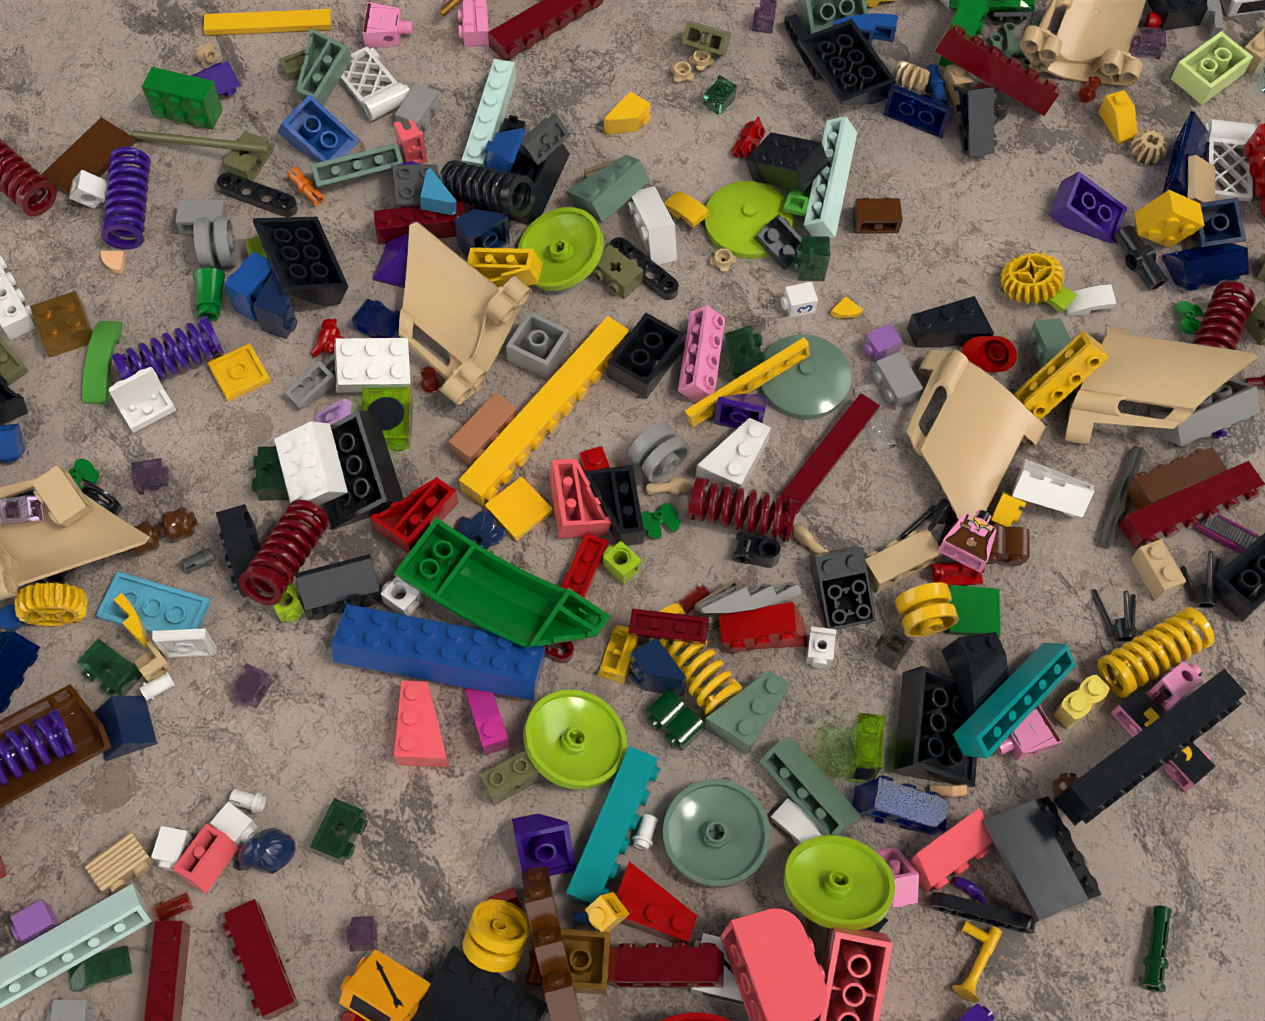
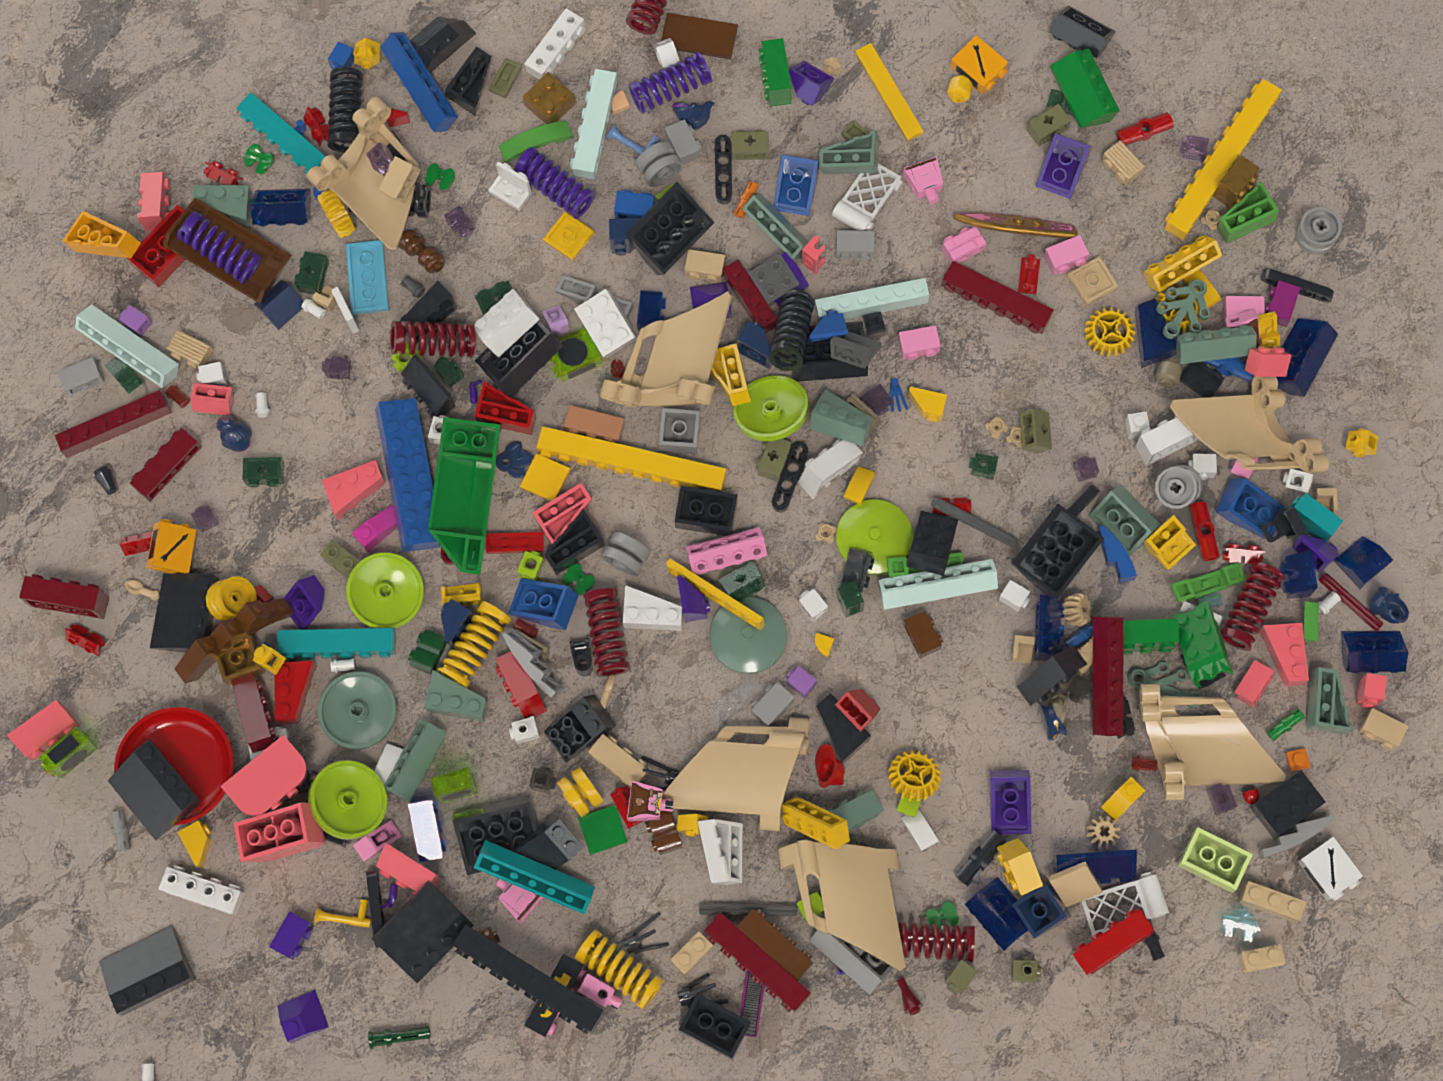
camera: 75 degrees right, 10 degrees up
yellow slope [113,593,149,648] -> none
olive piece [131,130,271,154] -> none
green plant [192,268,226,322] -> none
white brick [210,802,258,848] -> none
red animal [310,318,344,357] -> none
dark azure slope [420,168,456,215] -> none
red brick [579,446,610,472] -> none
dark red tile [628,608,709,645] -> none
tan piece [645,478,692,496] -> none
dark red tile [781,393,880,514] -> none
light nougat tile [930,785,967,797] -> none
light yellow brick [1053,674,1110,729] -> none
none -> clear green brick [434,357,464,388]
none -> dark purple piece [469,380,482,404]
none -> blue slope [508,578,579,630]
none -> light aqua brick [570,69,618,180]
none -> medium blue piece [606,124,660,155]
none -> dark blue hair [672,101,715,130]
none -> tan brick [684,249,726,283]
none -> lime brick [796,892,824,923]
none -> red torso [835,689,881,731]
none -> clear purple brick [860,384,893,416]
none -> blue piece [890,378,908,413]
none -> bright pink brick [898,325,941,360]
none -> dark grey axle [931,497,1018,548]
none -> white brick [999,580,1031,612]
none -> tan panel [1011,635,1035,664]
none -> piece [1039,693,1068,741]

